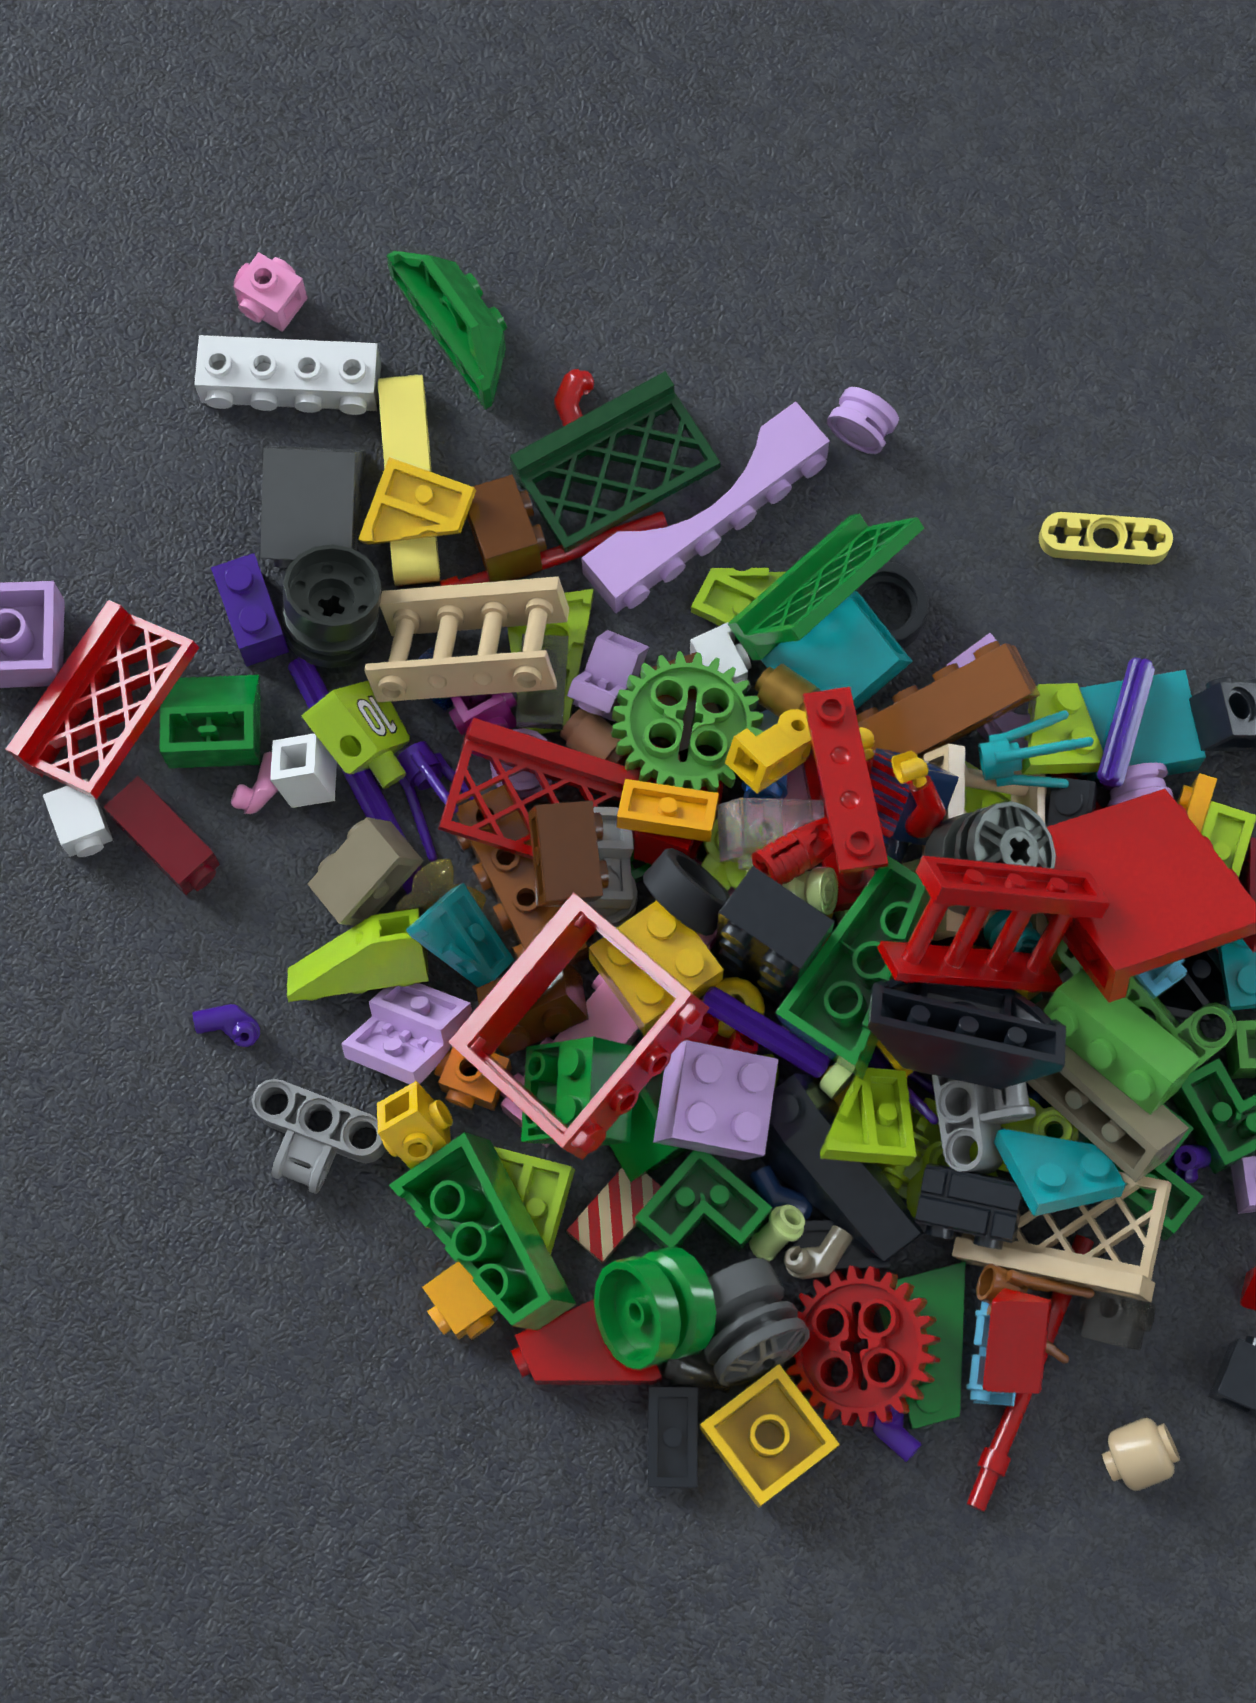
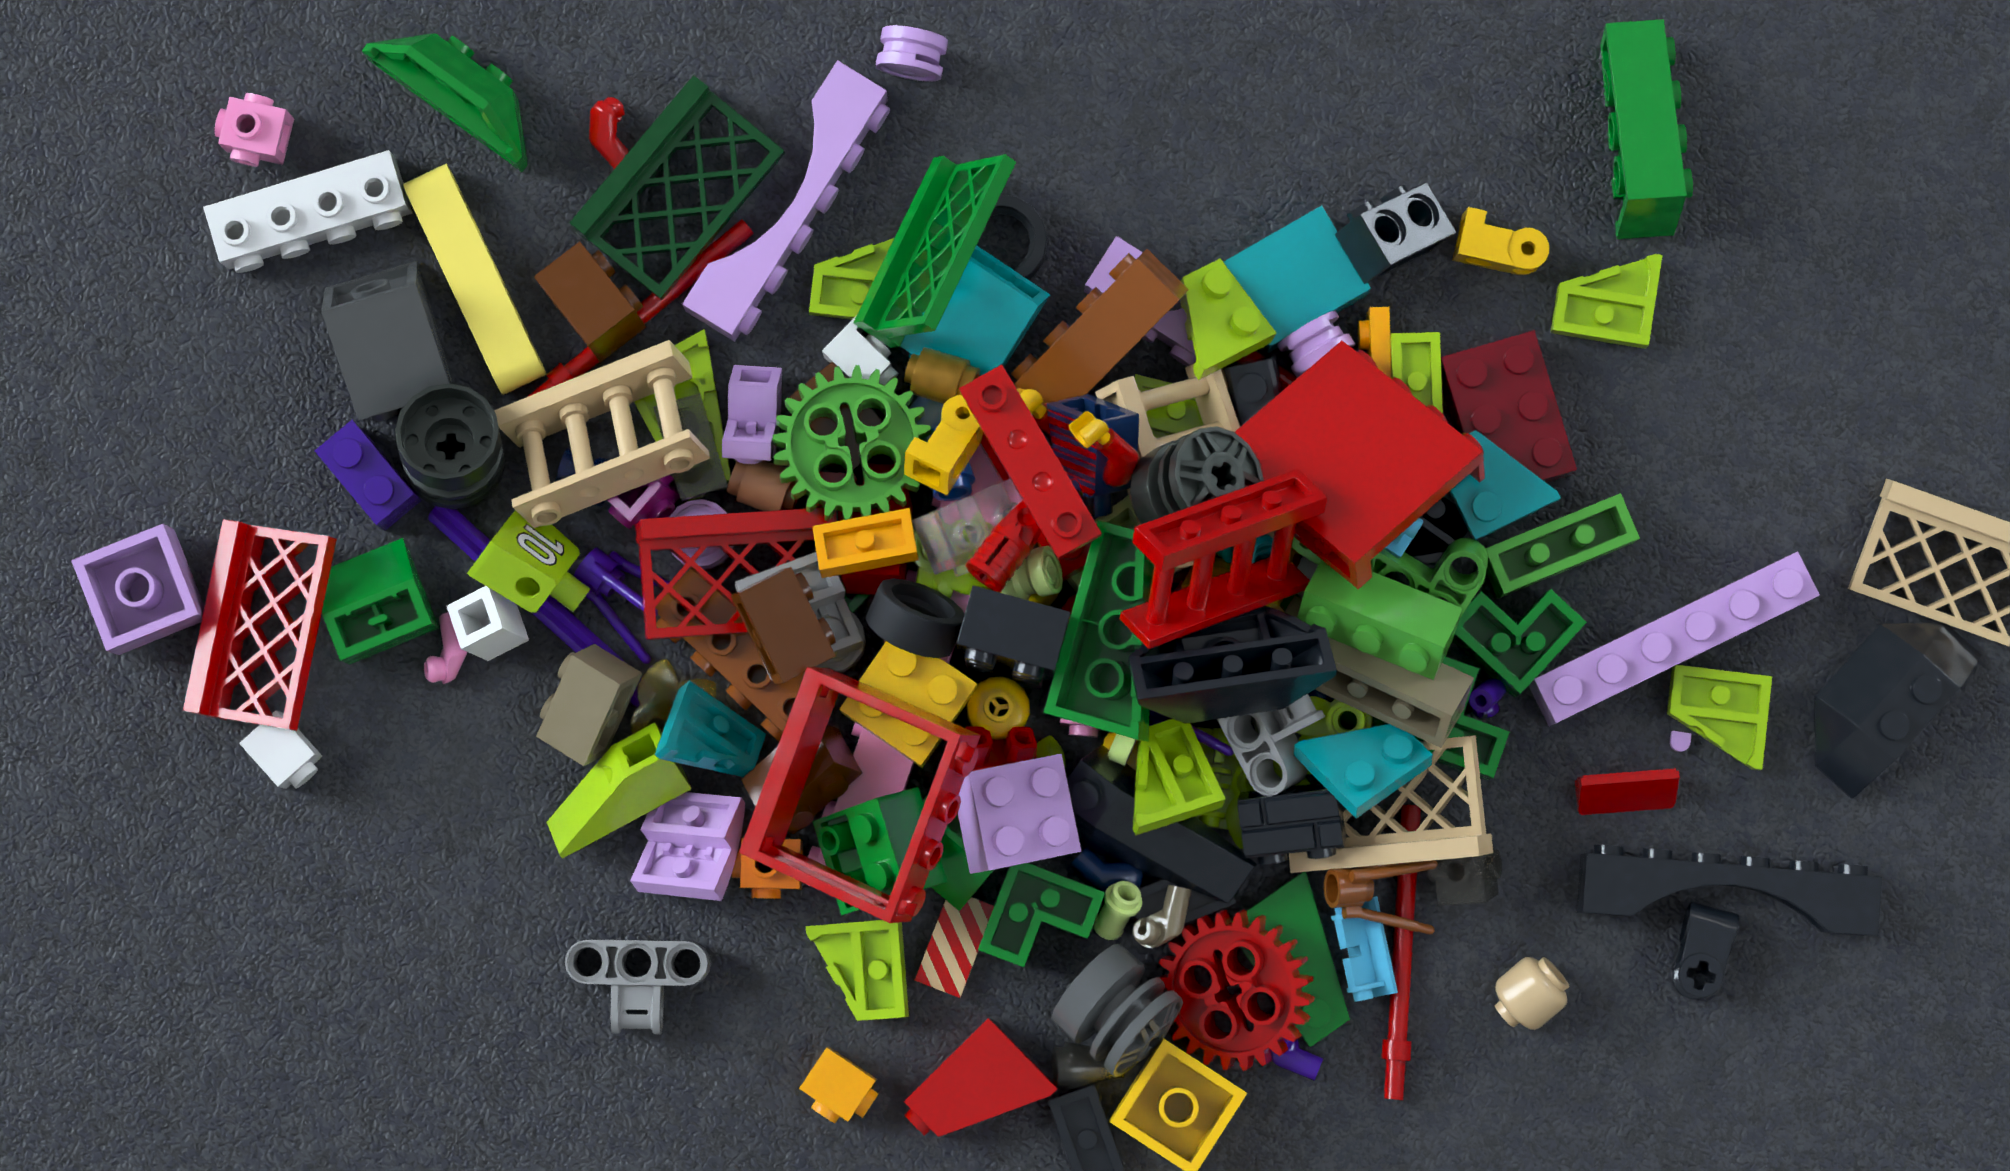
camera: 20 degrees left, 10 degrees up
dark red brick [104,776,220,895] -> none
dark purple arm [193,1004,260,1047] -> none
yellow wing [358,457,476,545] -> none
yellow brick [377,1081,453,1169] -> none
green wedge [389,1132,576,1330] -> none
green wheel [594,1247,716,1369] -> none
dark purple axle [702,986,831,1078] -> none
teal plant [978,710,1094,788] -> none
red slope [983,1288,1051,1394] -> none
light yellow beam [1039,512,1173,565] -> none
dark purple axle [1097,657,1155,787] -> none

